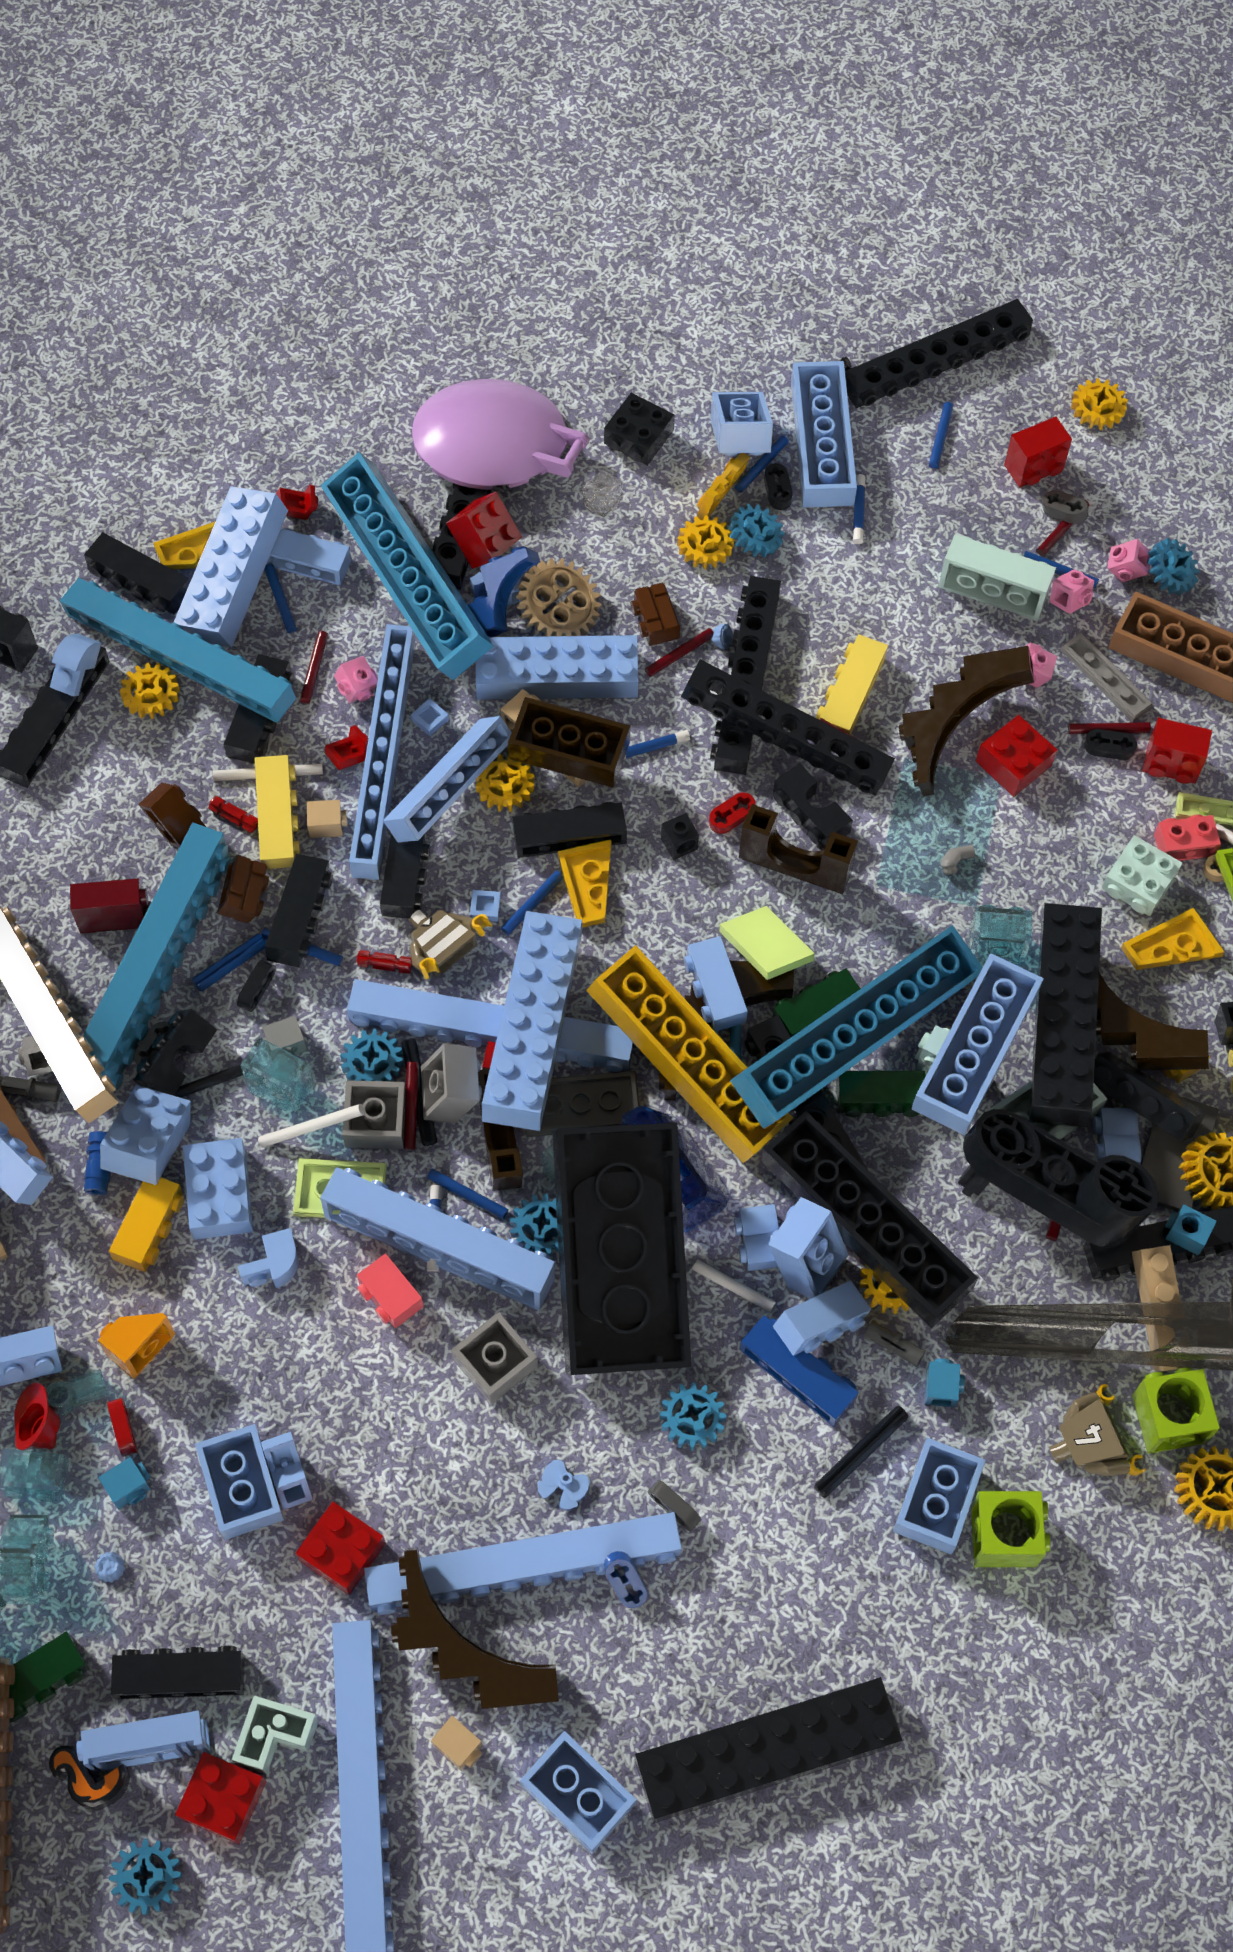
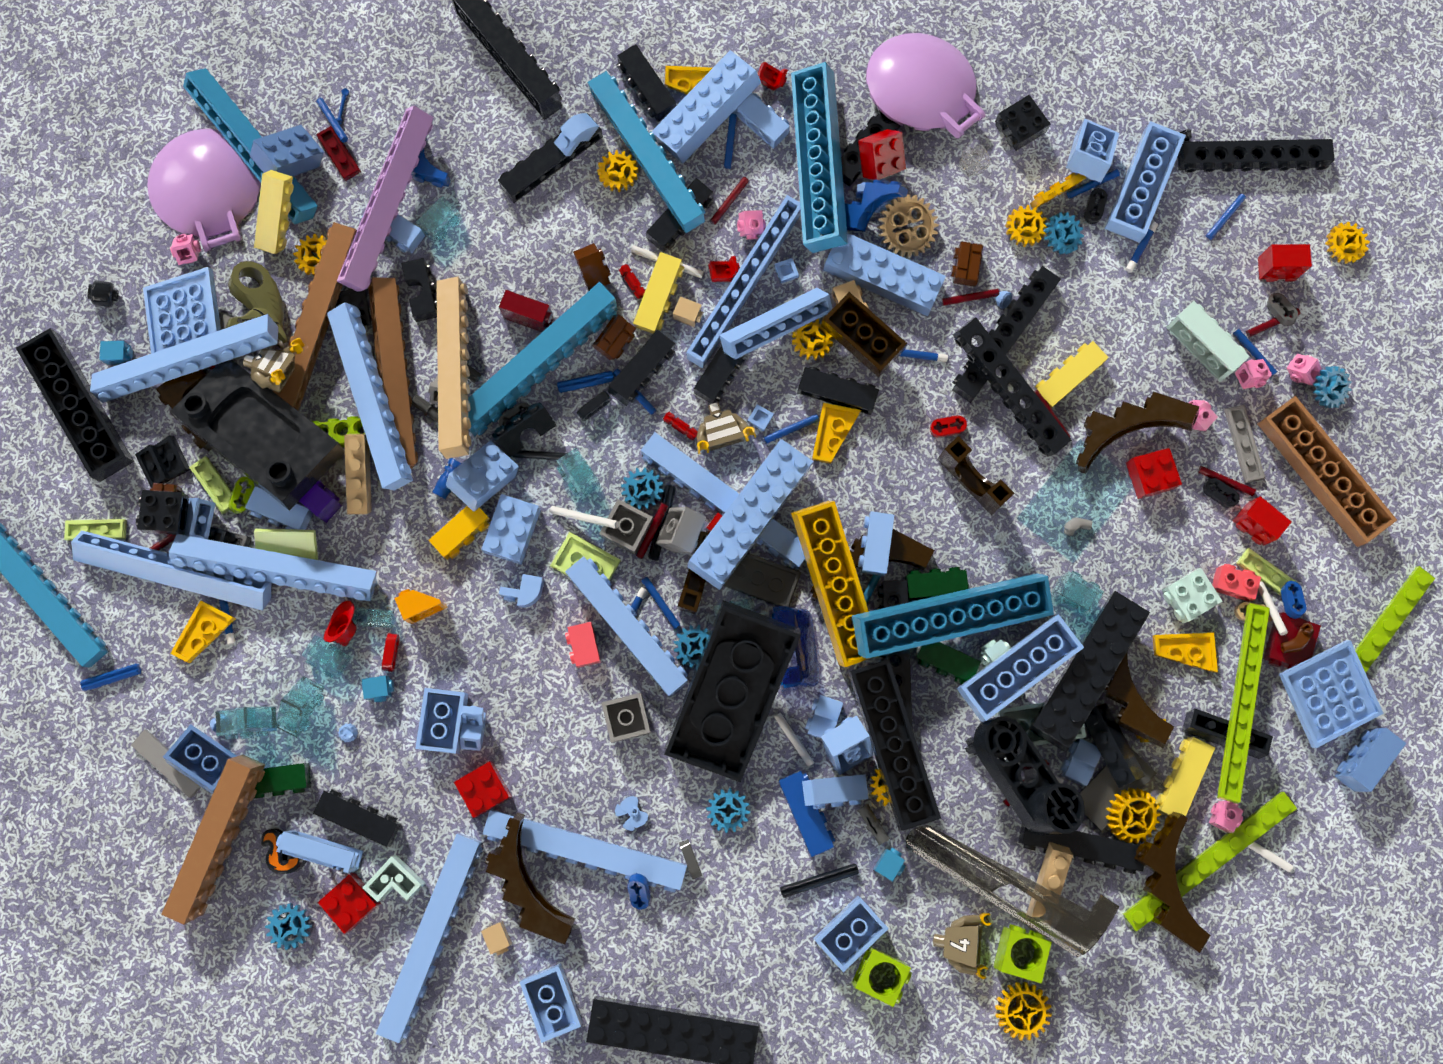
camera: 25 degrees right, 15 degrees up
light grey brick [260,1015,307,1062] -> none
black brick [661,813,699,860] -> none
yellowish green tile [719,906,815,980] -> none
black arch [773,763,853,849] -> none
dark azure brick [1165,1204,1216,1255] -> none

